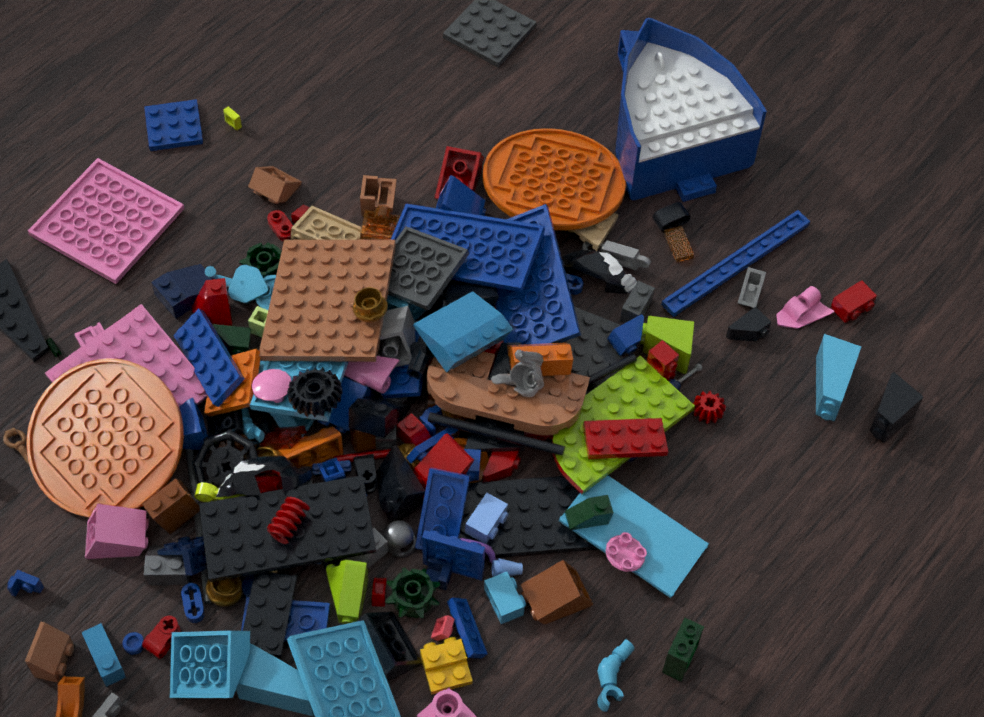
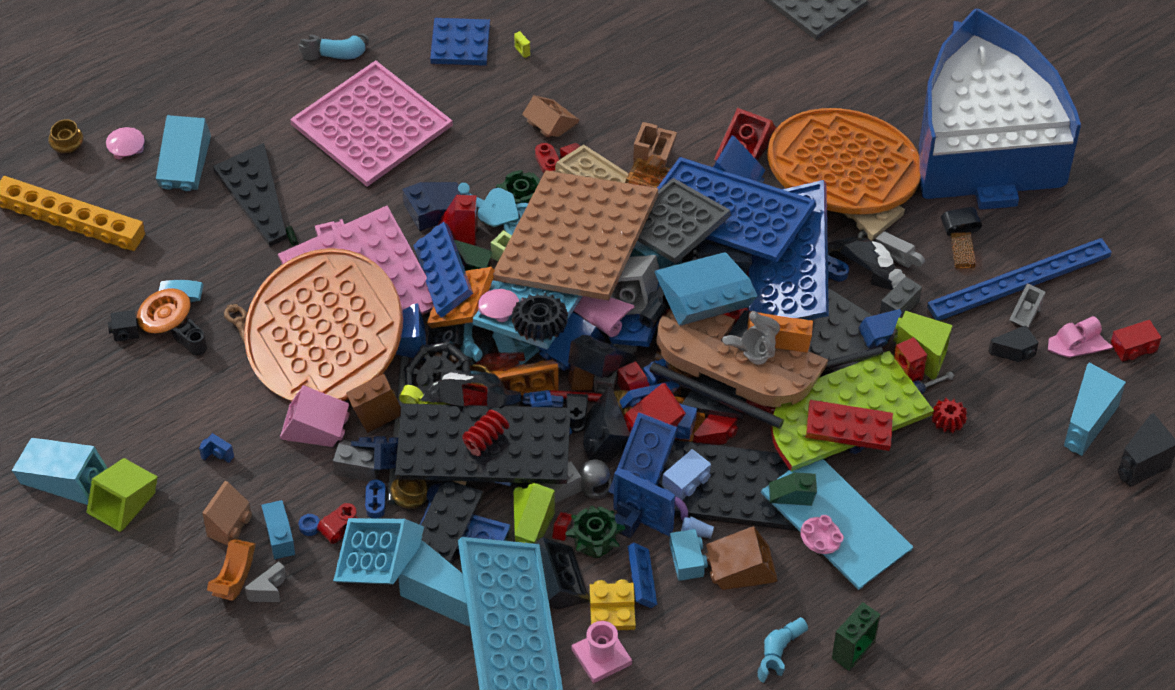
camera: 15 degrees right, 5 degrees down
pearl gold piece [352,287,388,322] -> none
coral plate [431,615,455,641] -> none
none -> medium azure piece [299,33,370,60]

